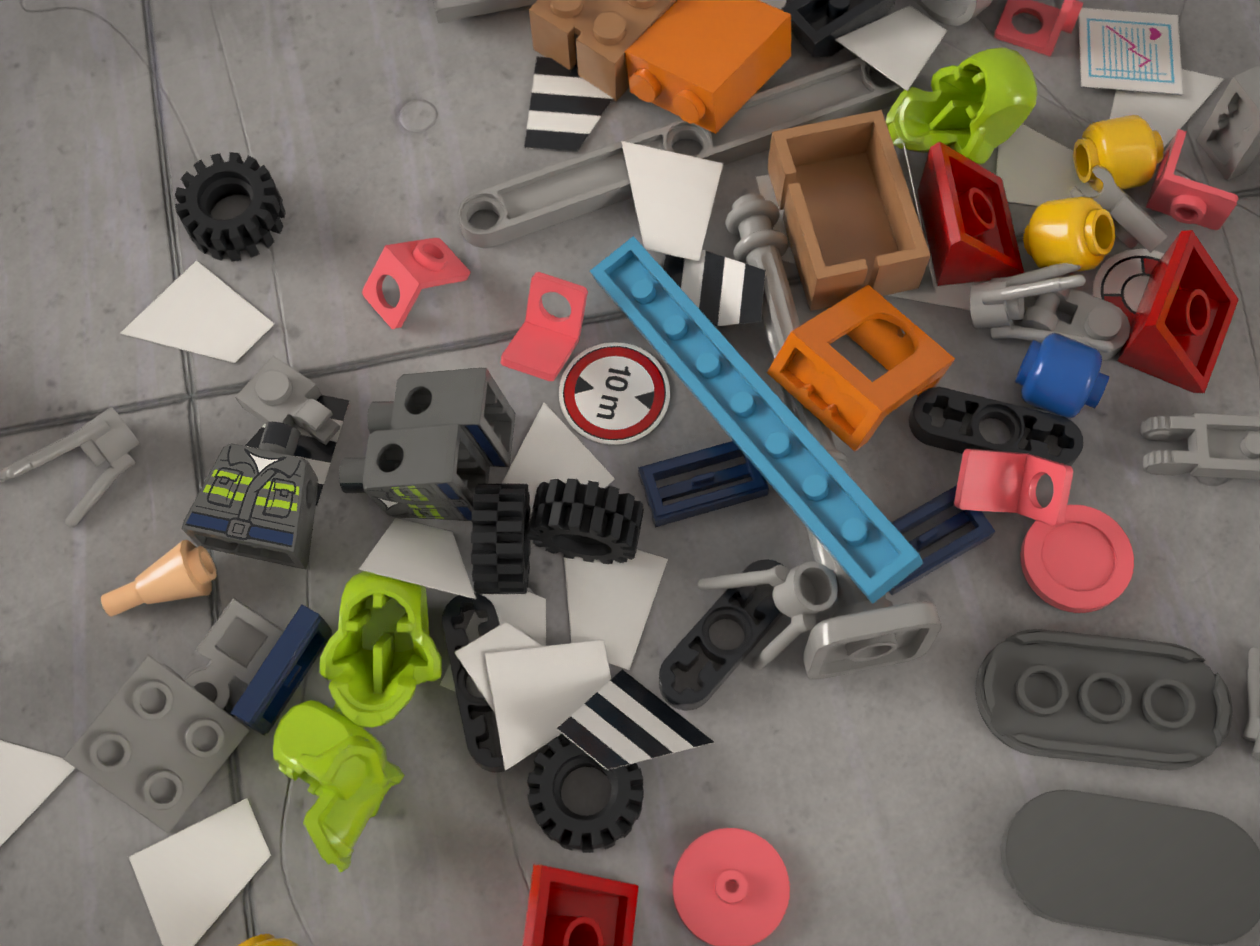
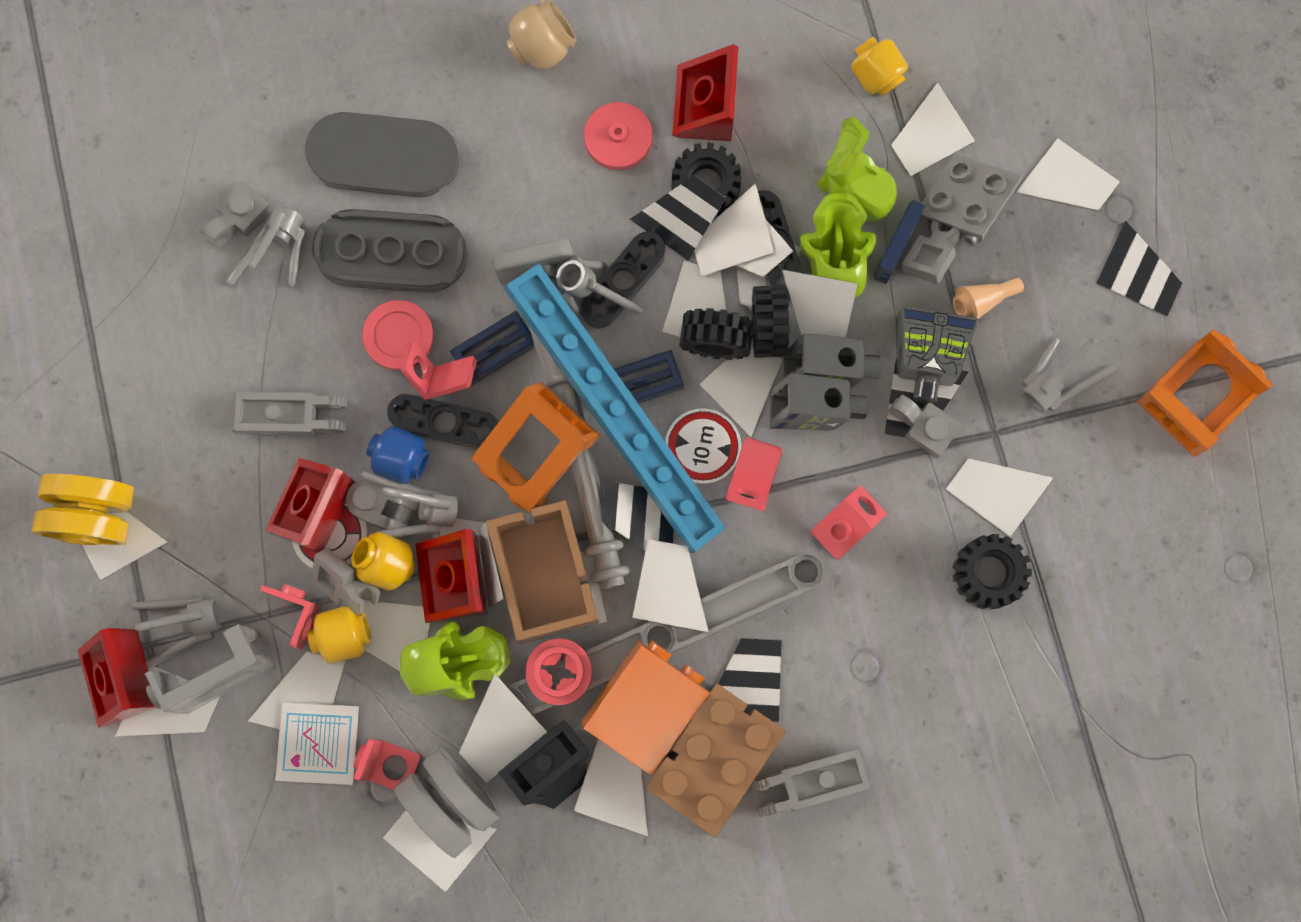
camera: 175 degrees right, 10 degrees up
none -> coral gear [526,638,592,705]

